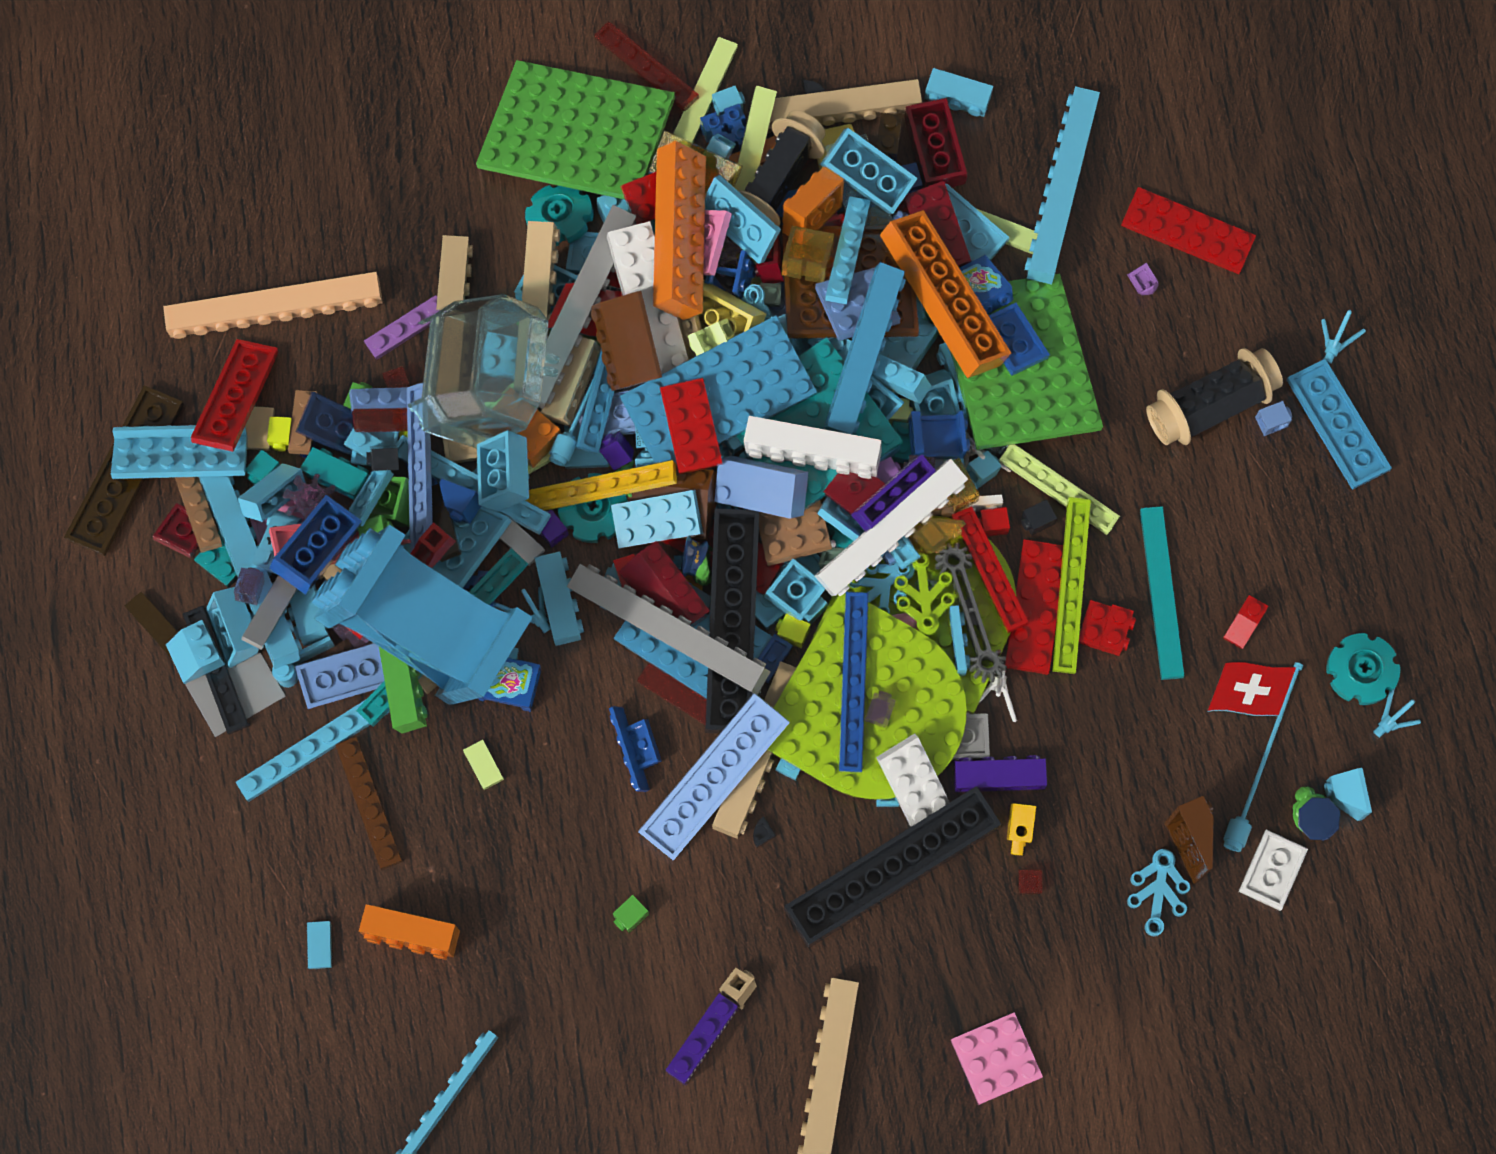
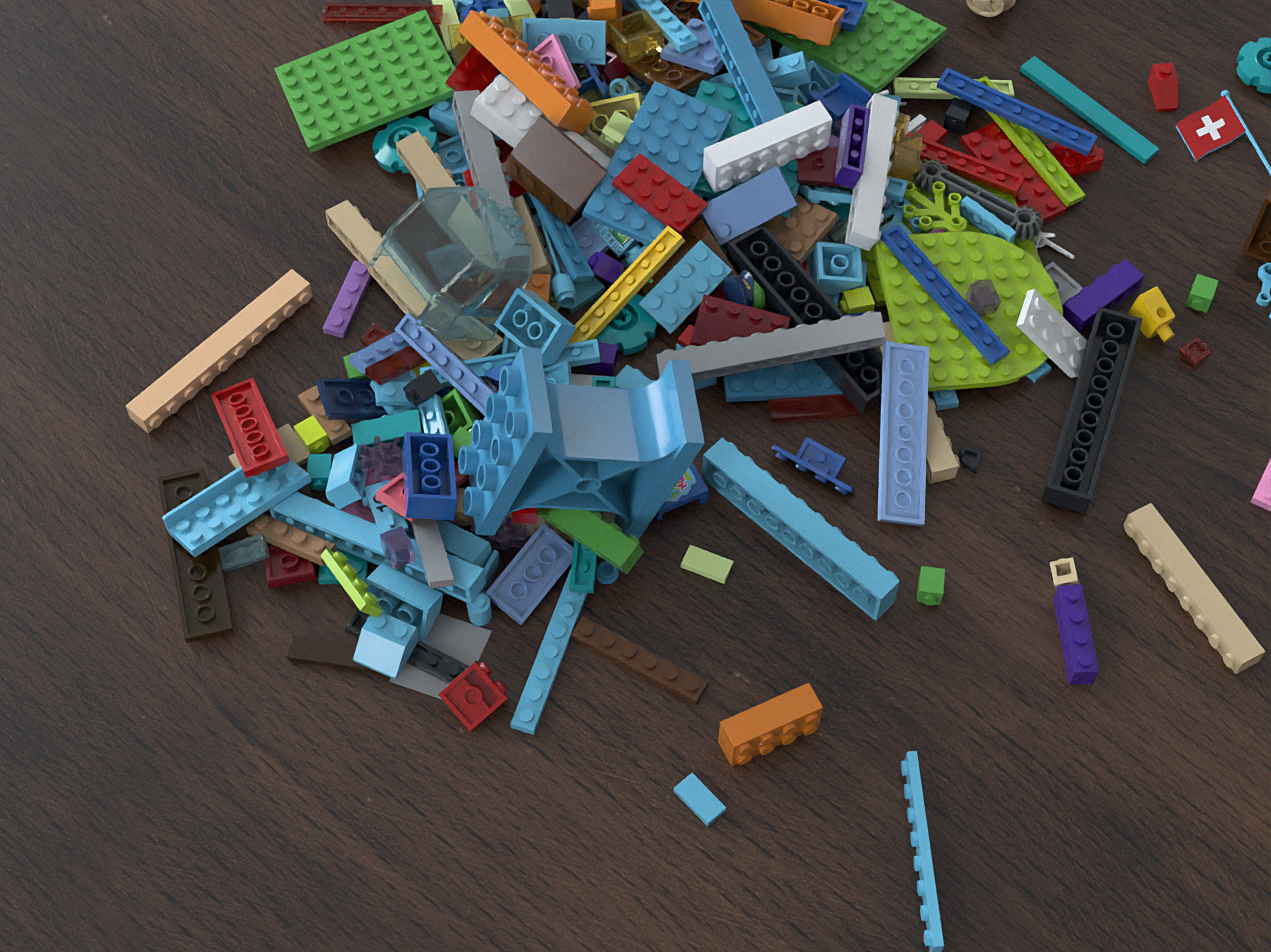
camera: 40 degrees left, 15 degrees down
none -> clear light blue plate [218,533,270,572]
none -> lime plate [320,549,383,618]
none -> red plate [438,660,509,731]
none -> medium azure brick [702,438,900,621]
none -> blue plate [937,68,1098,156]
none -> bright green brick [1186,274,1219,313]

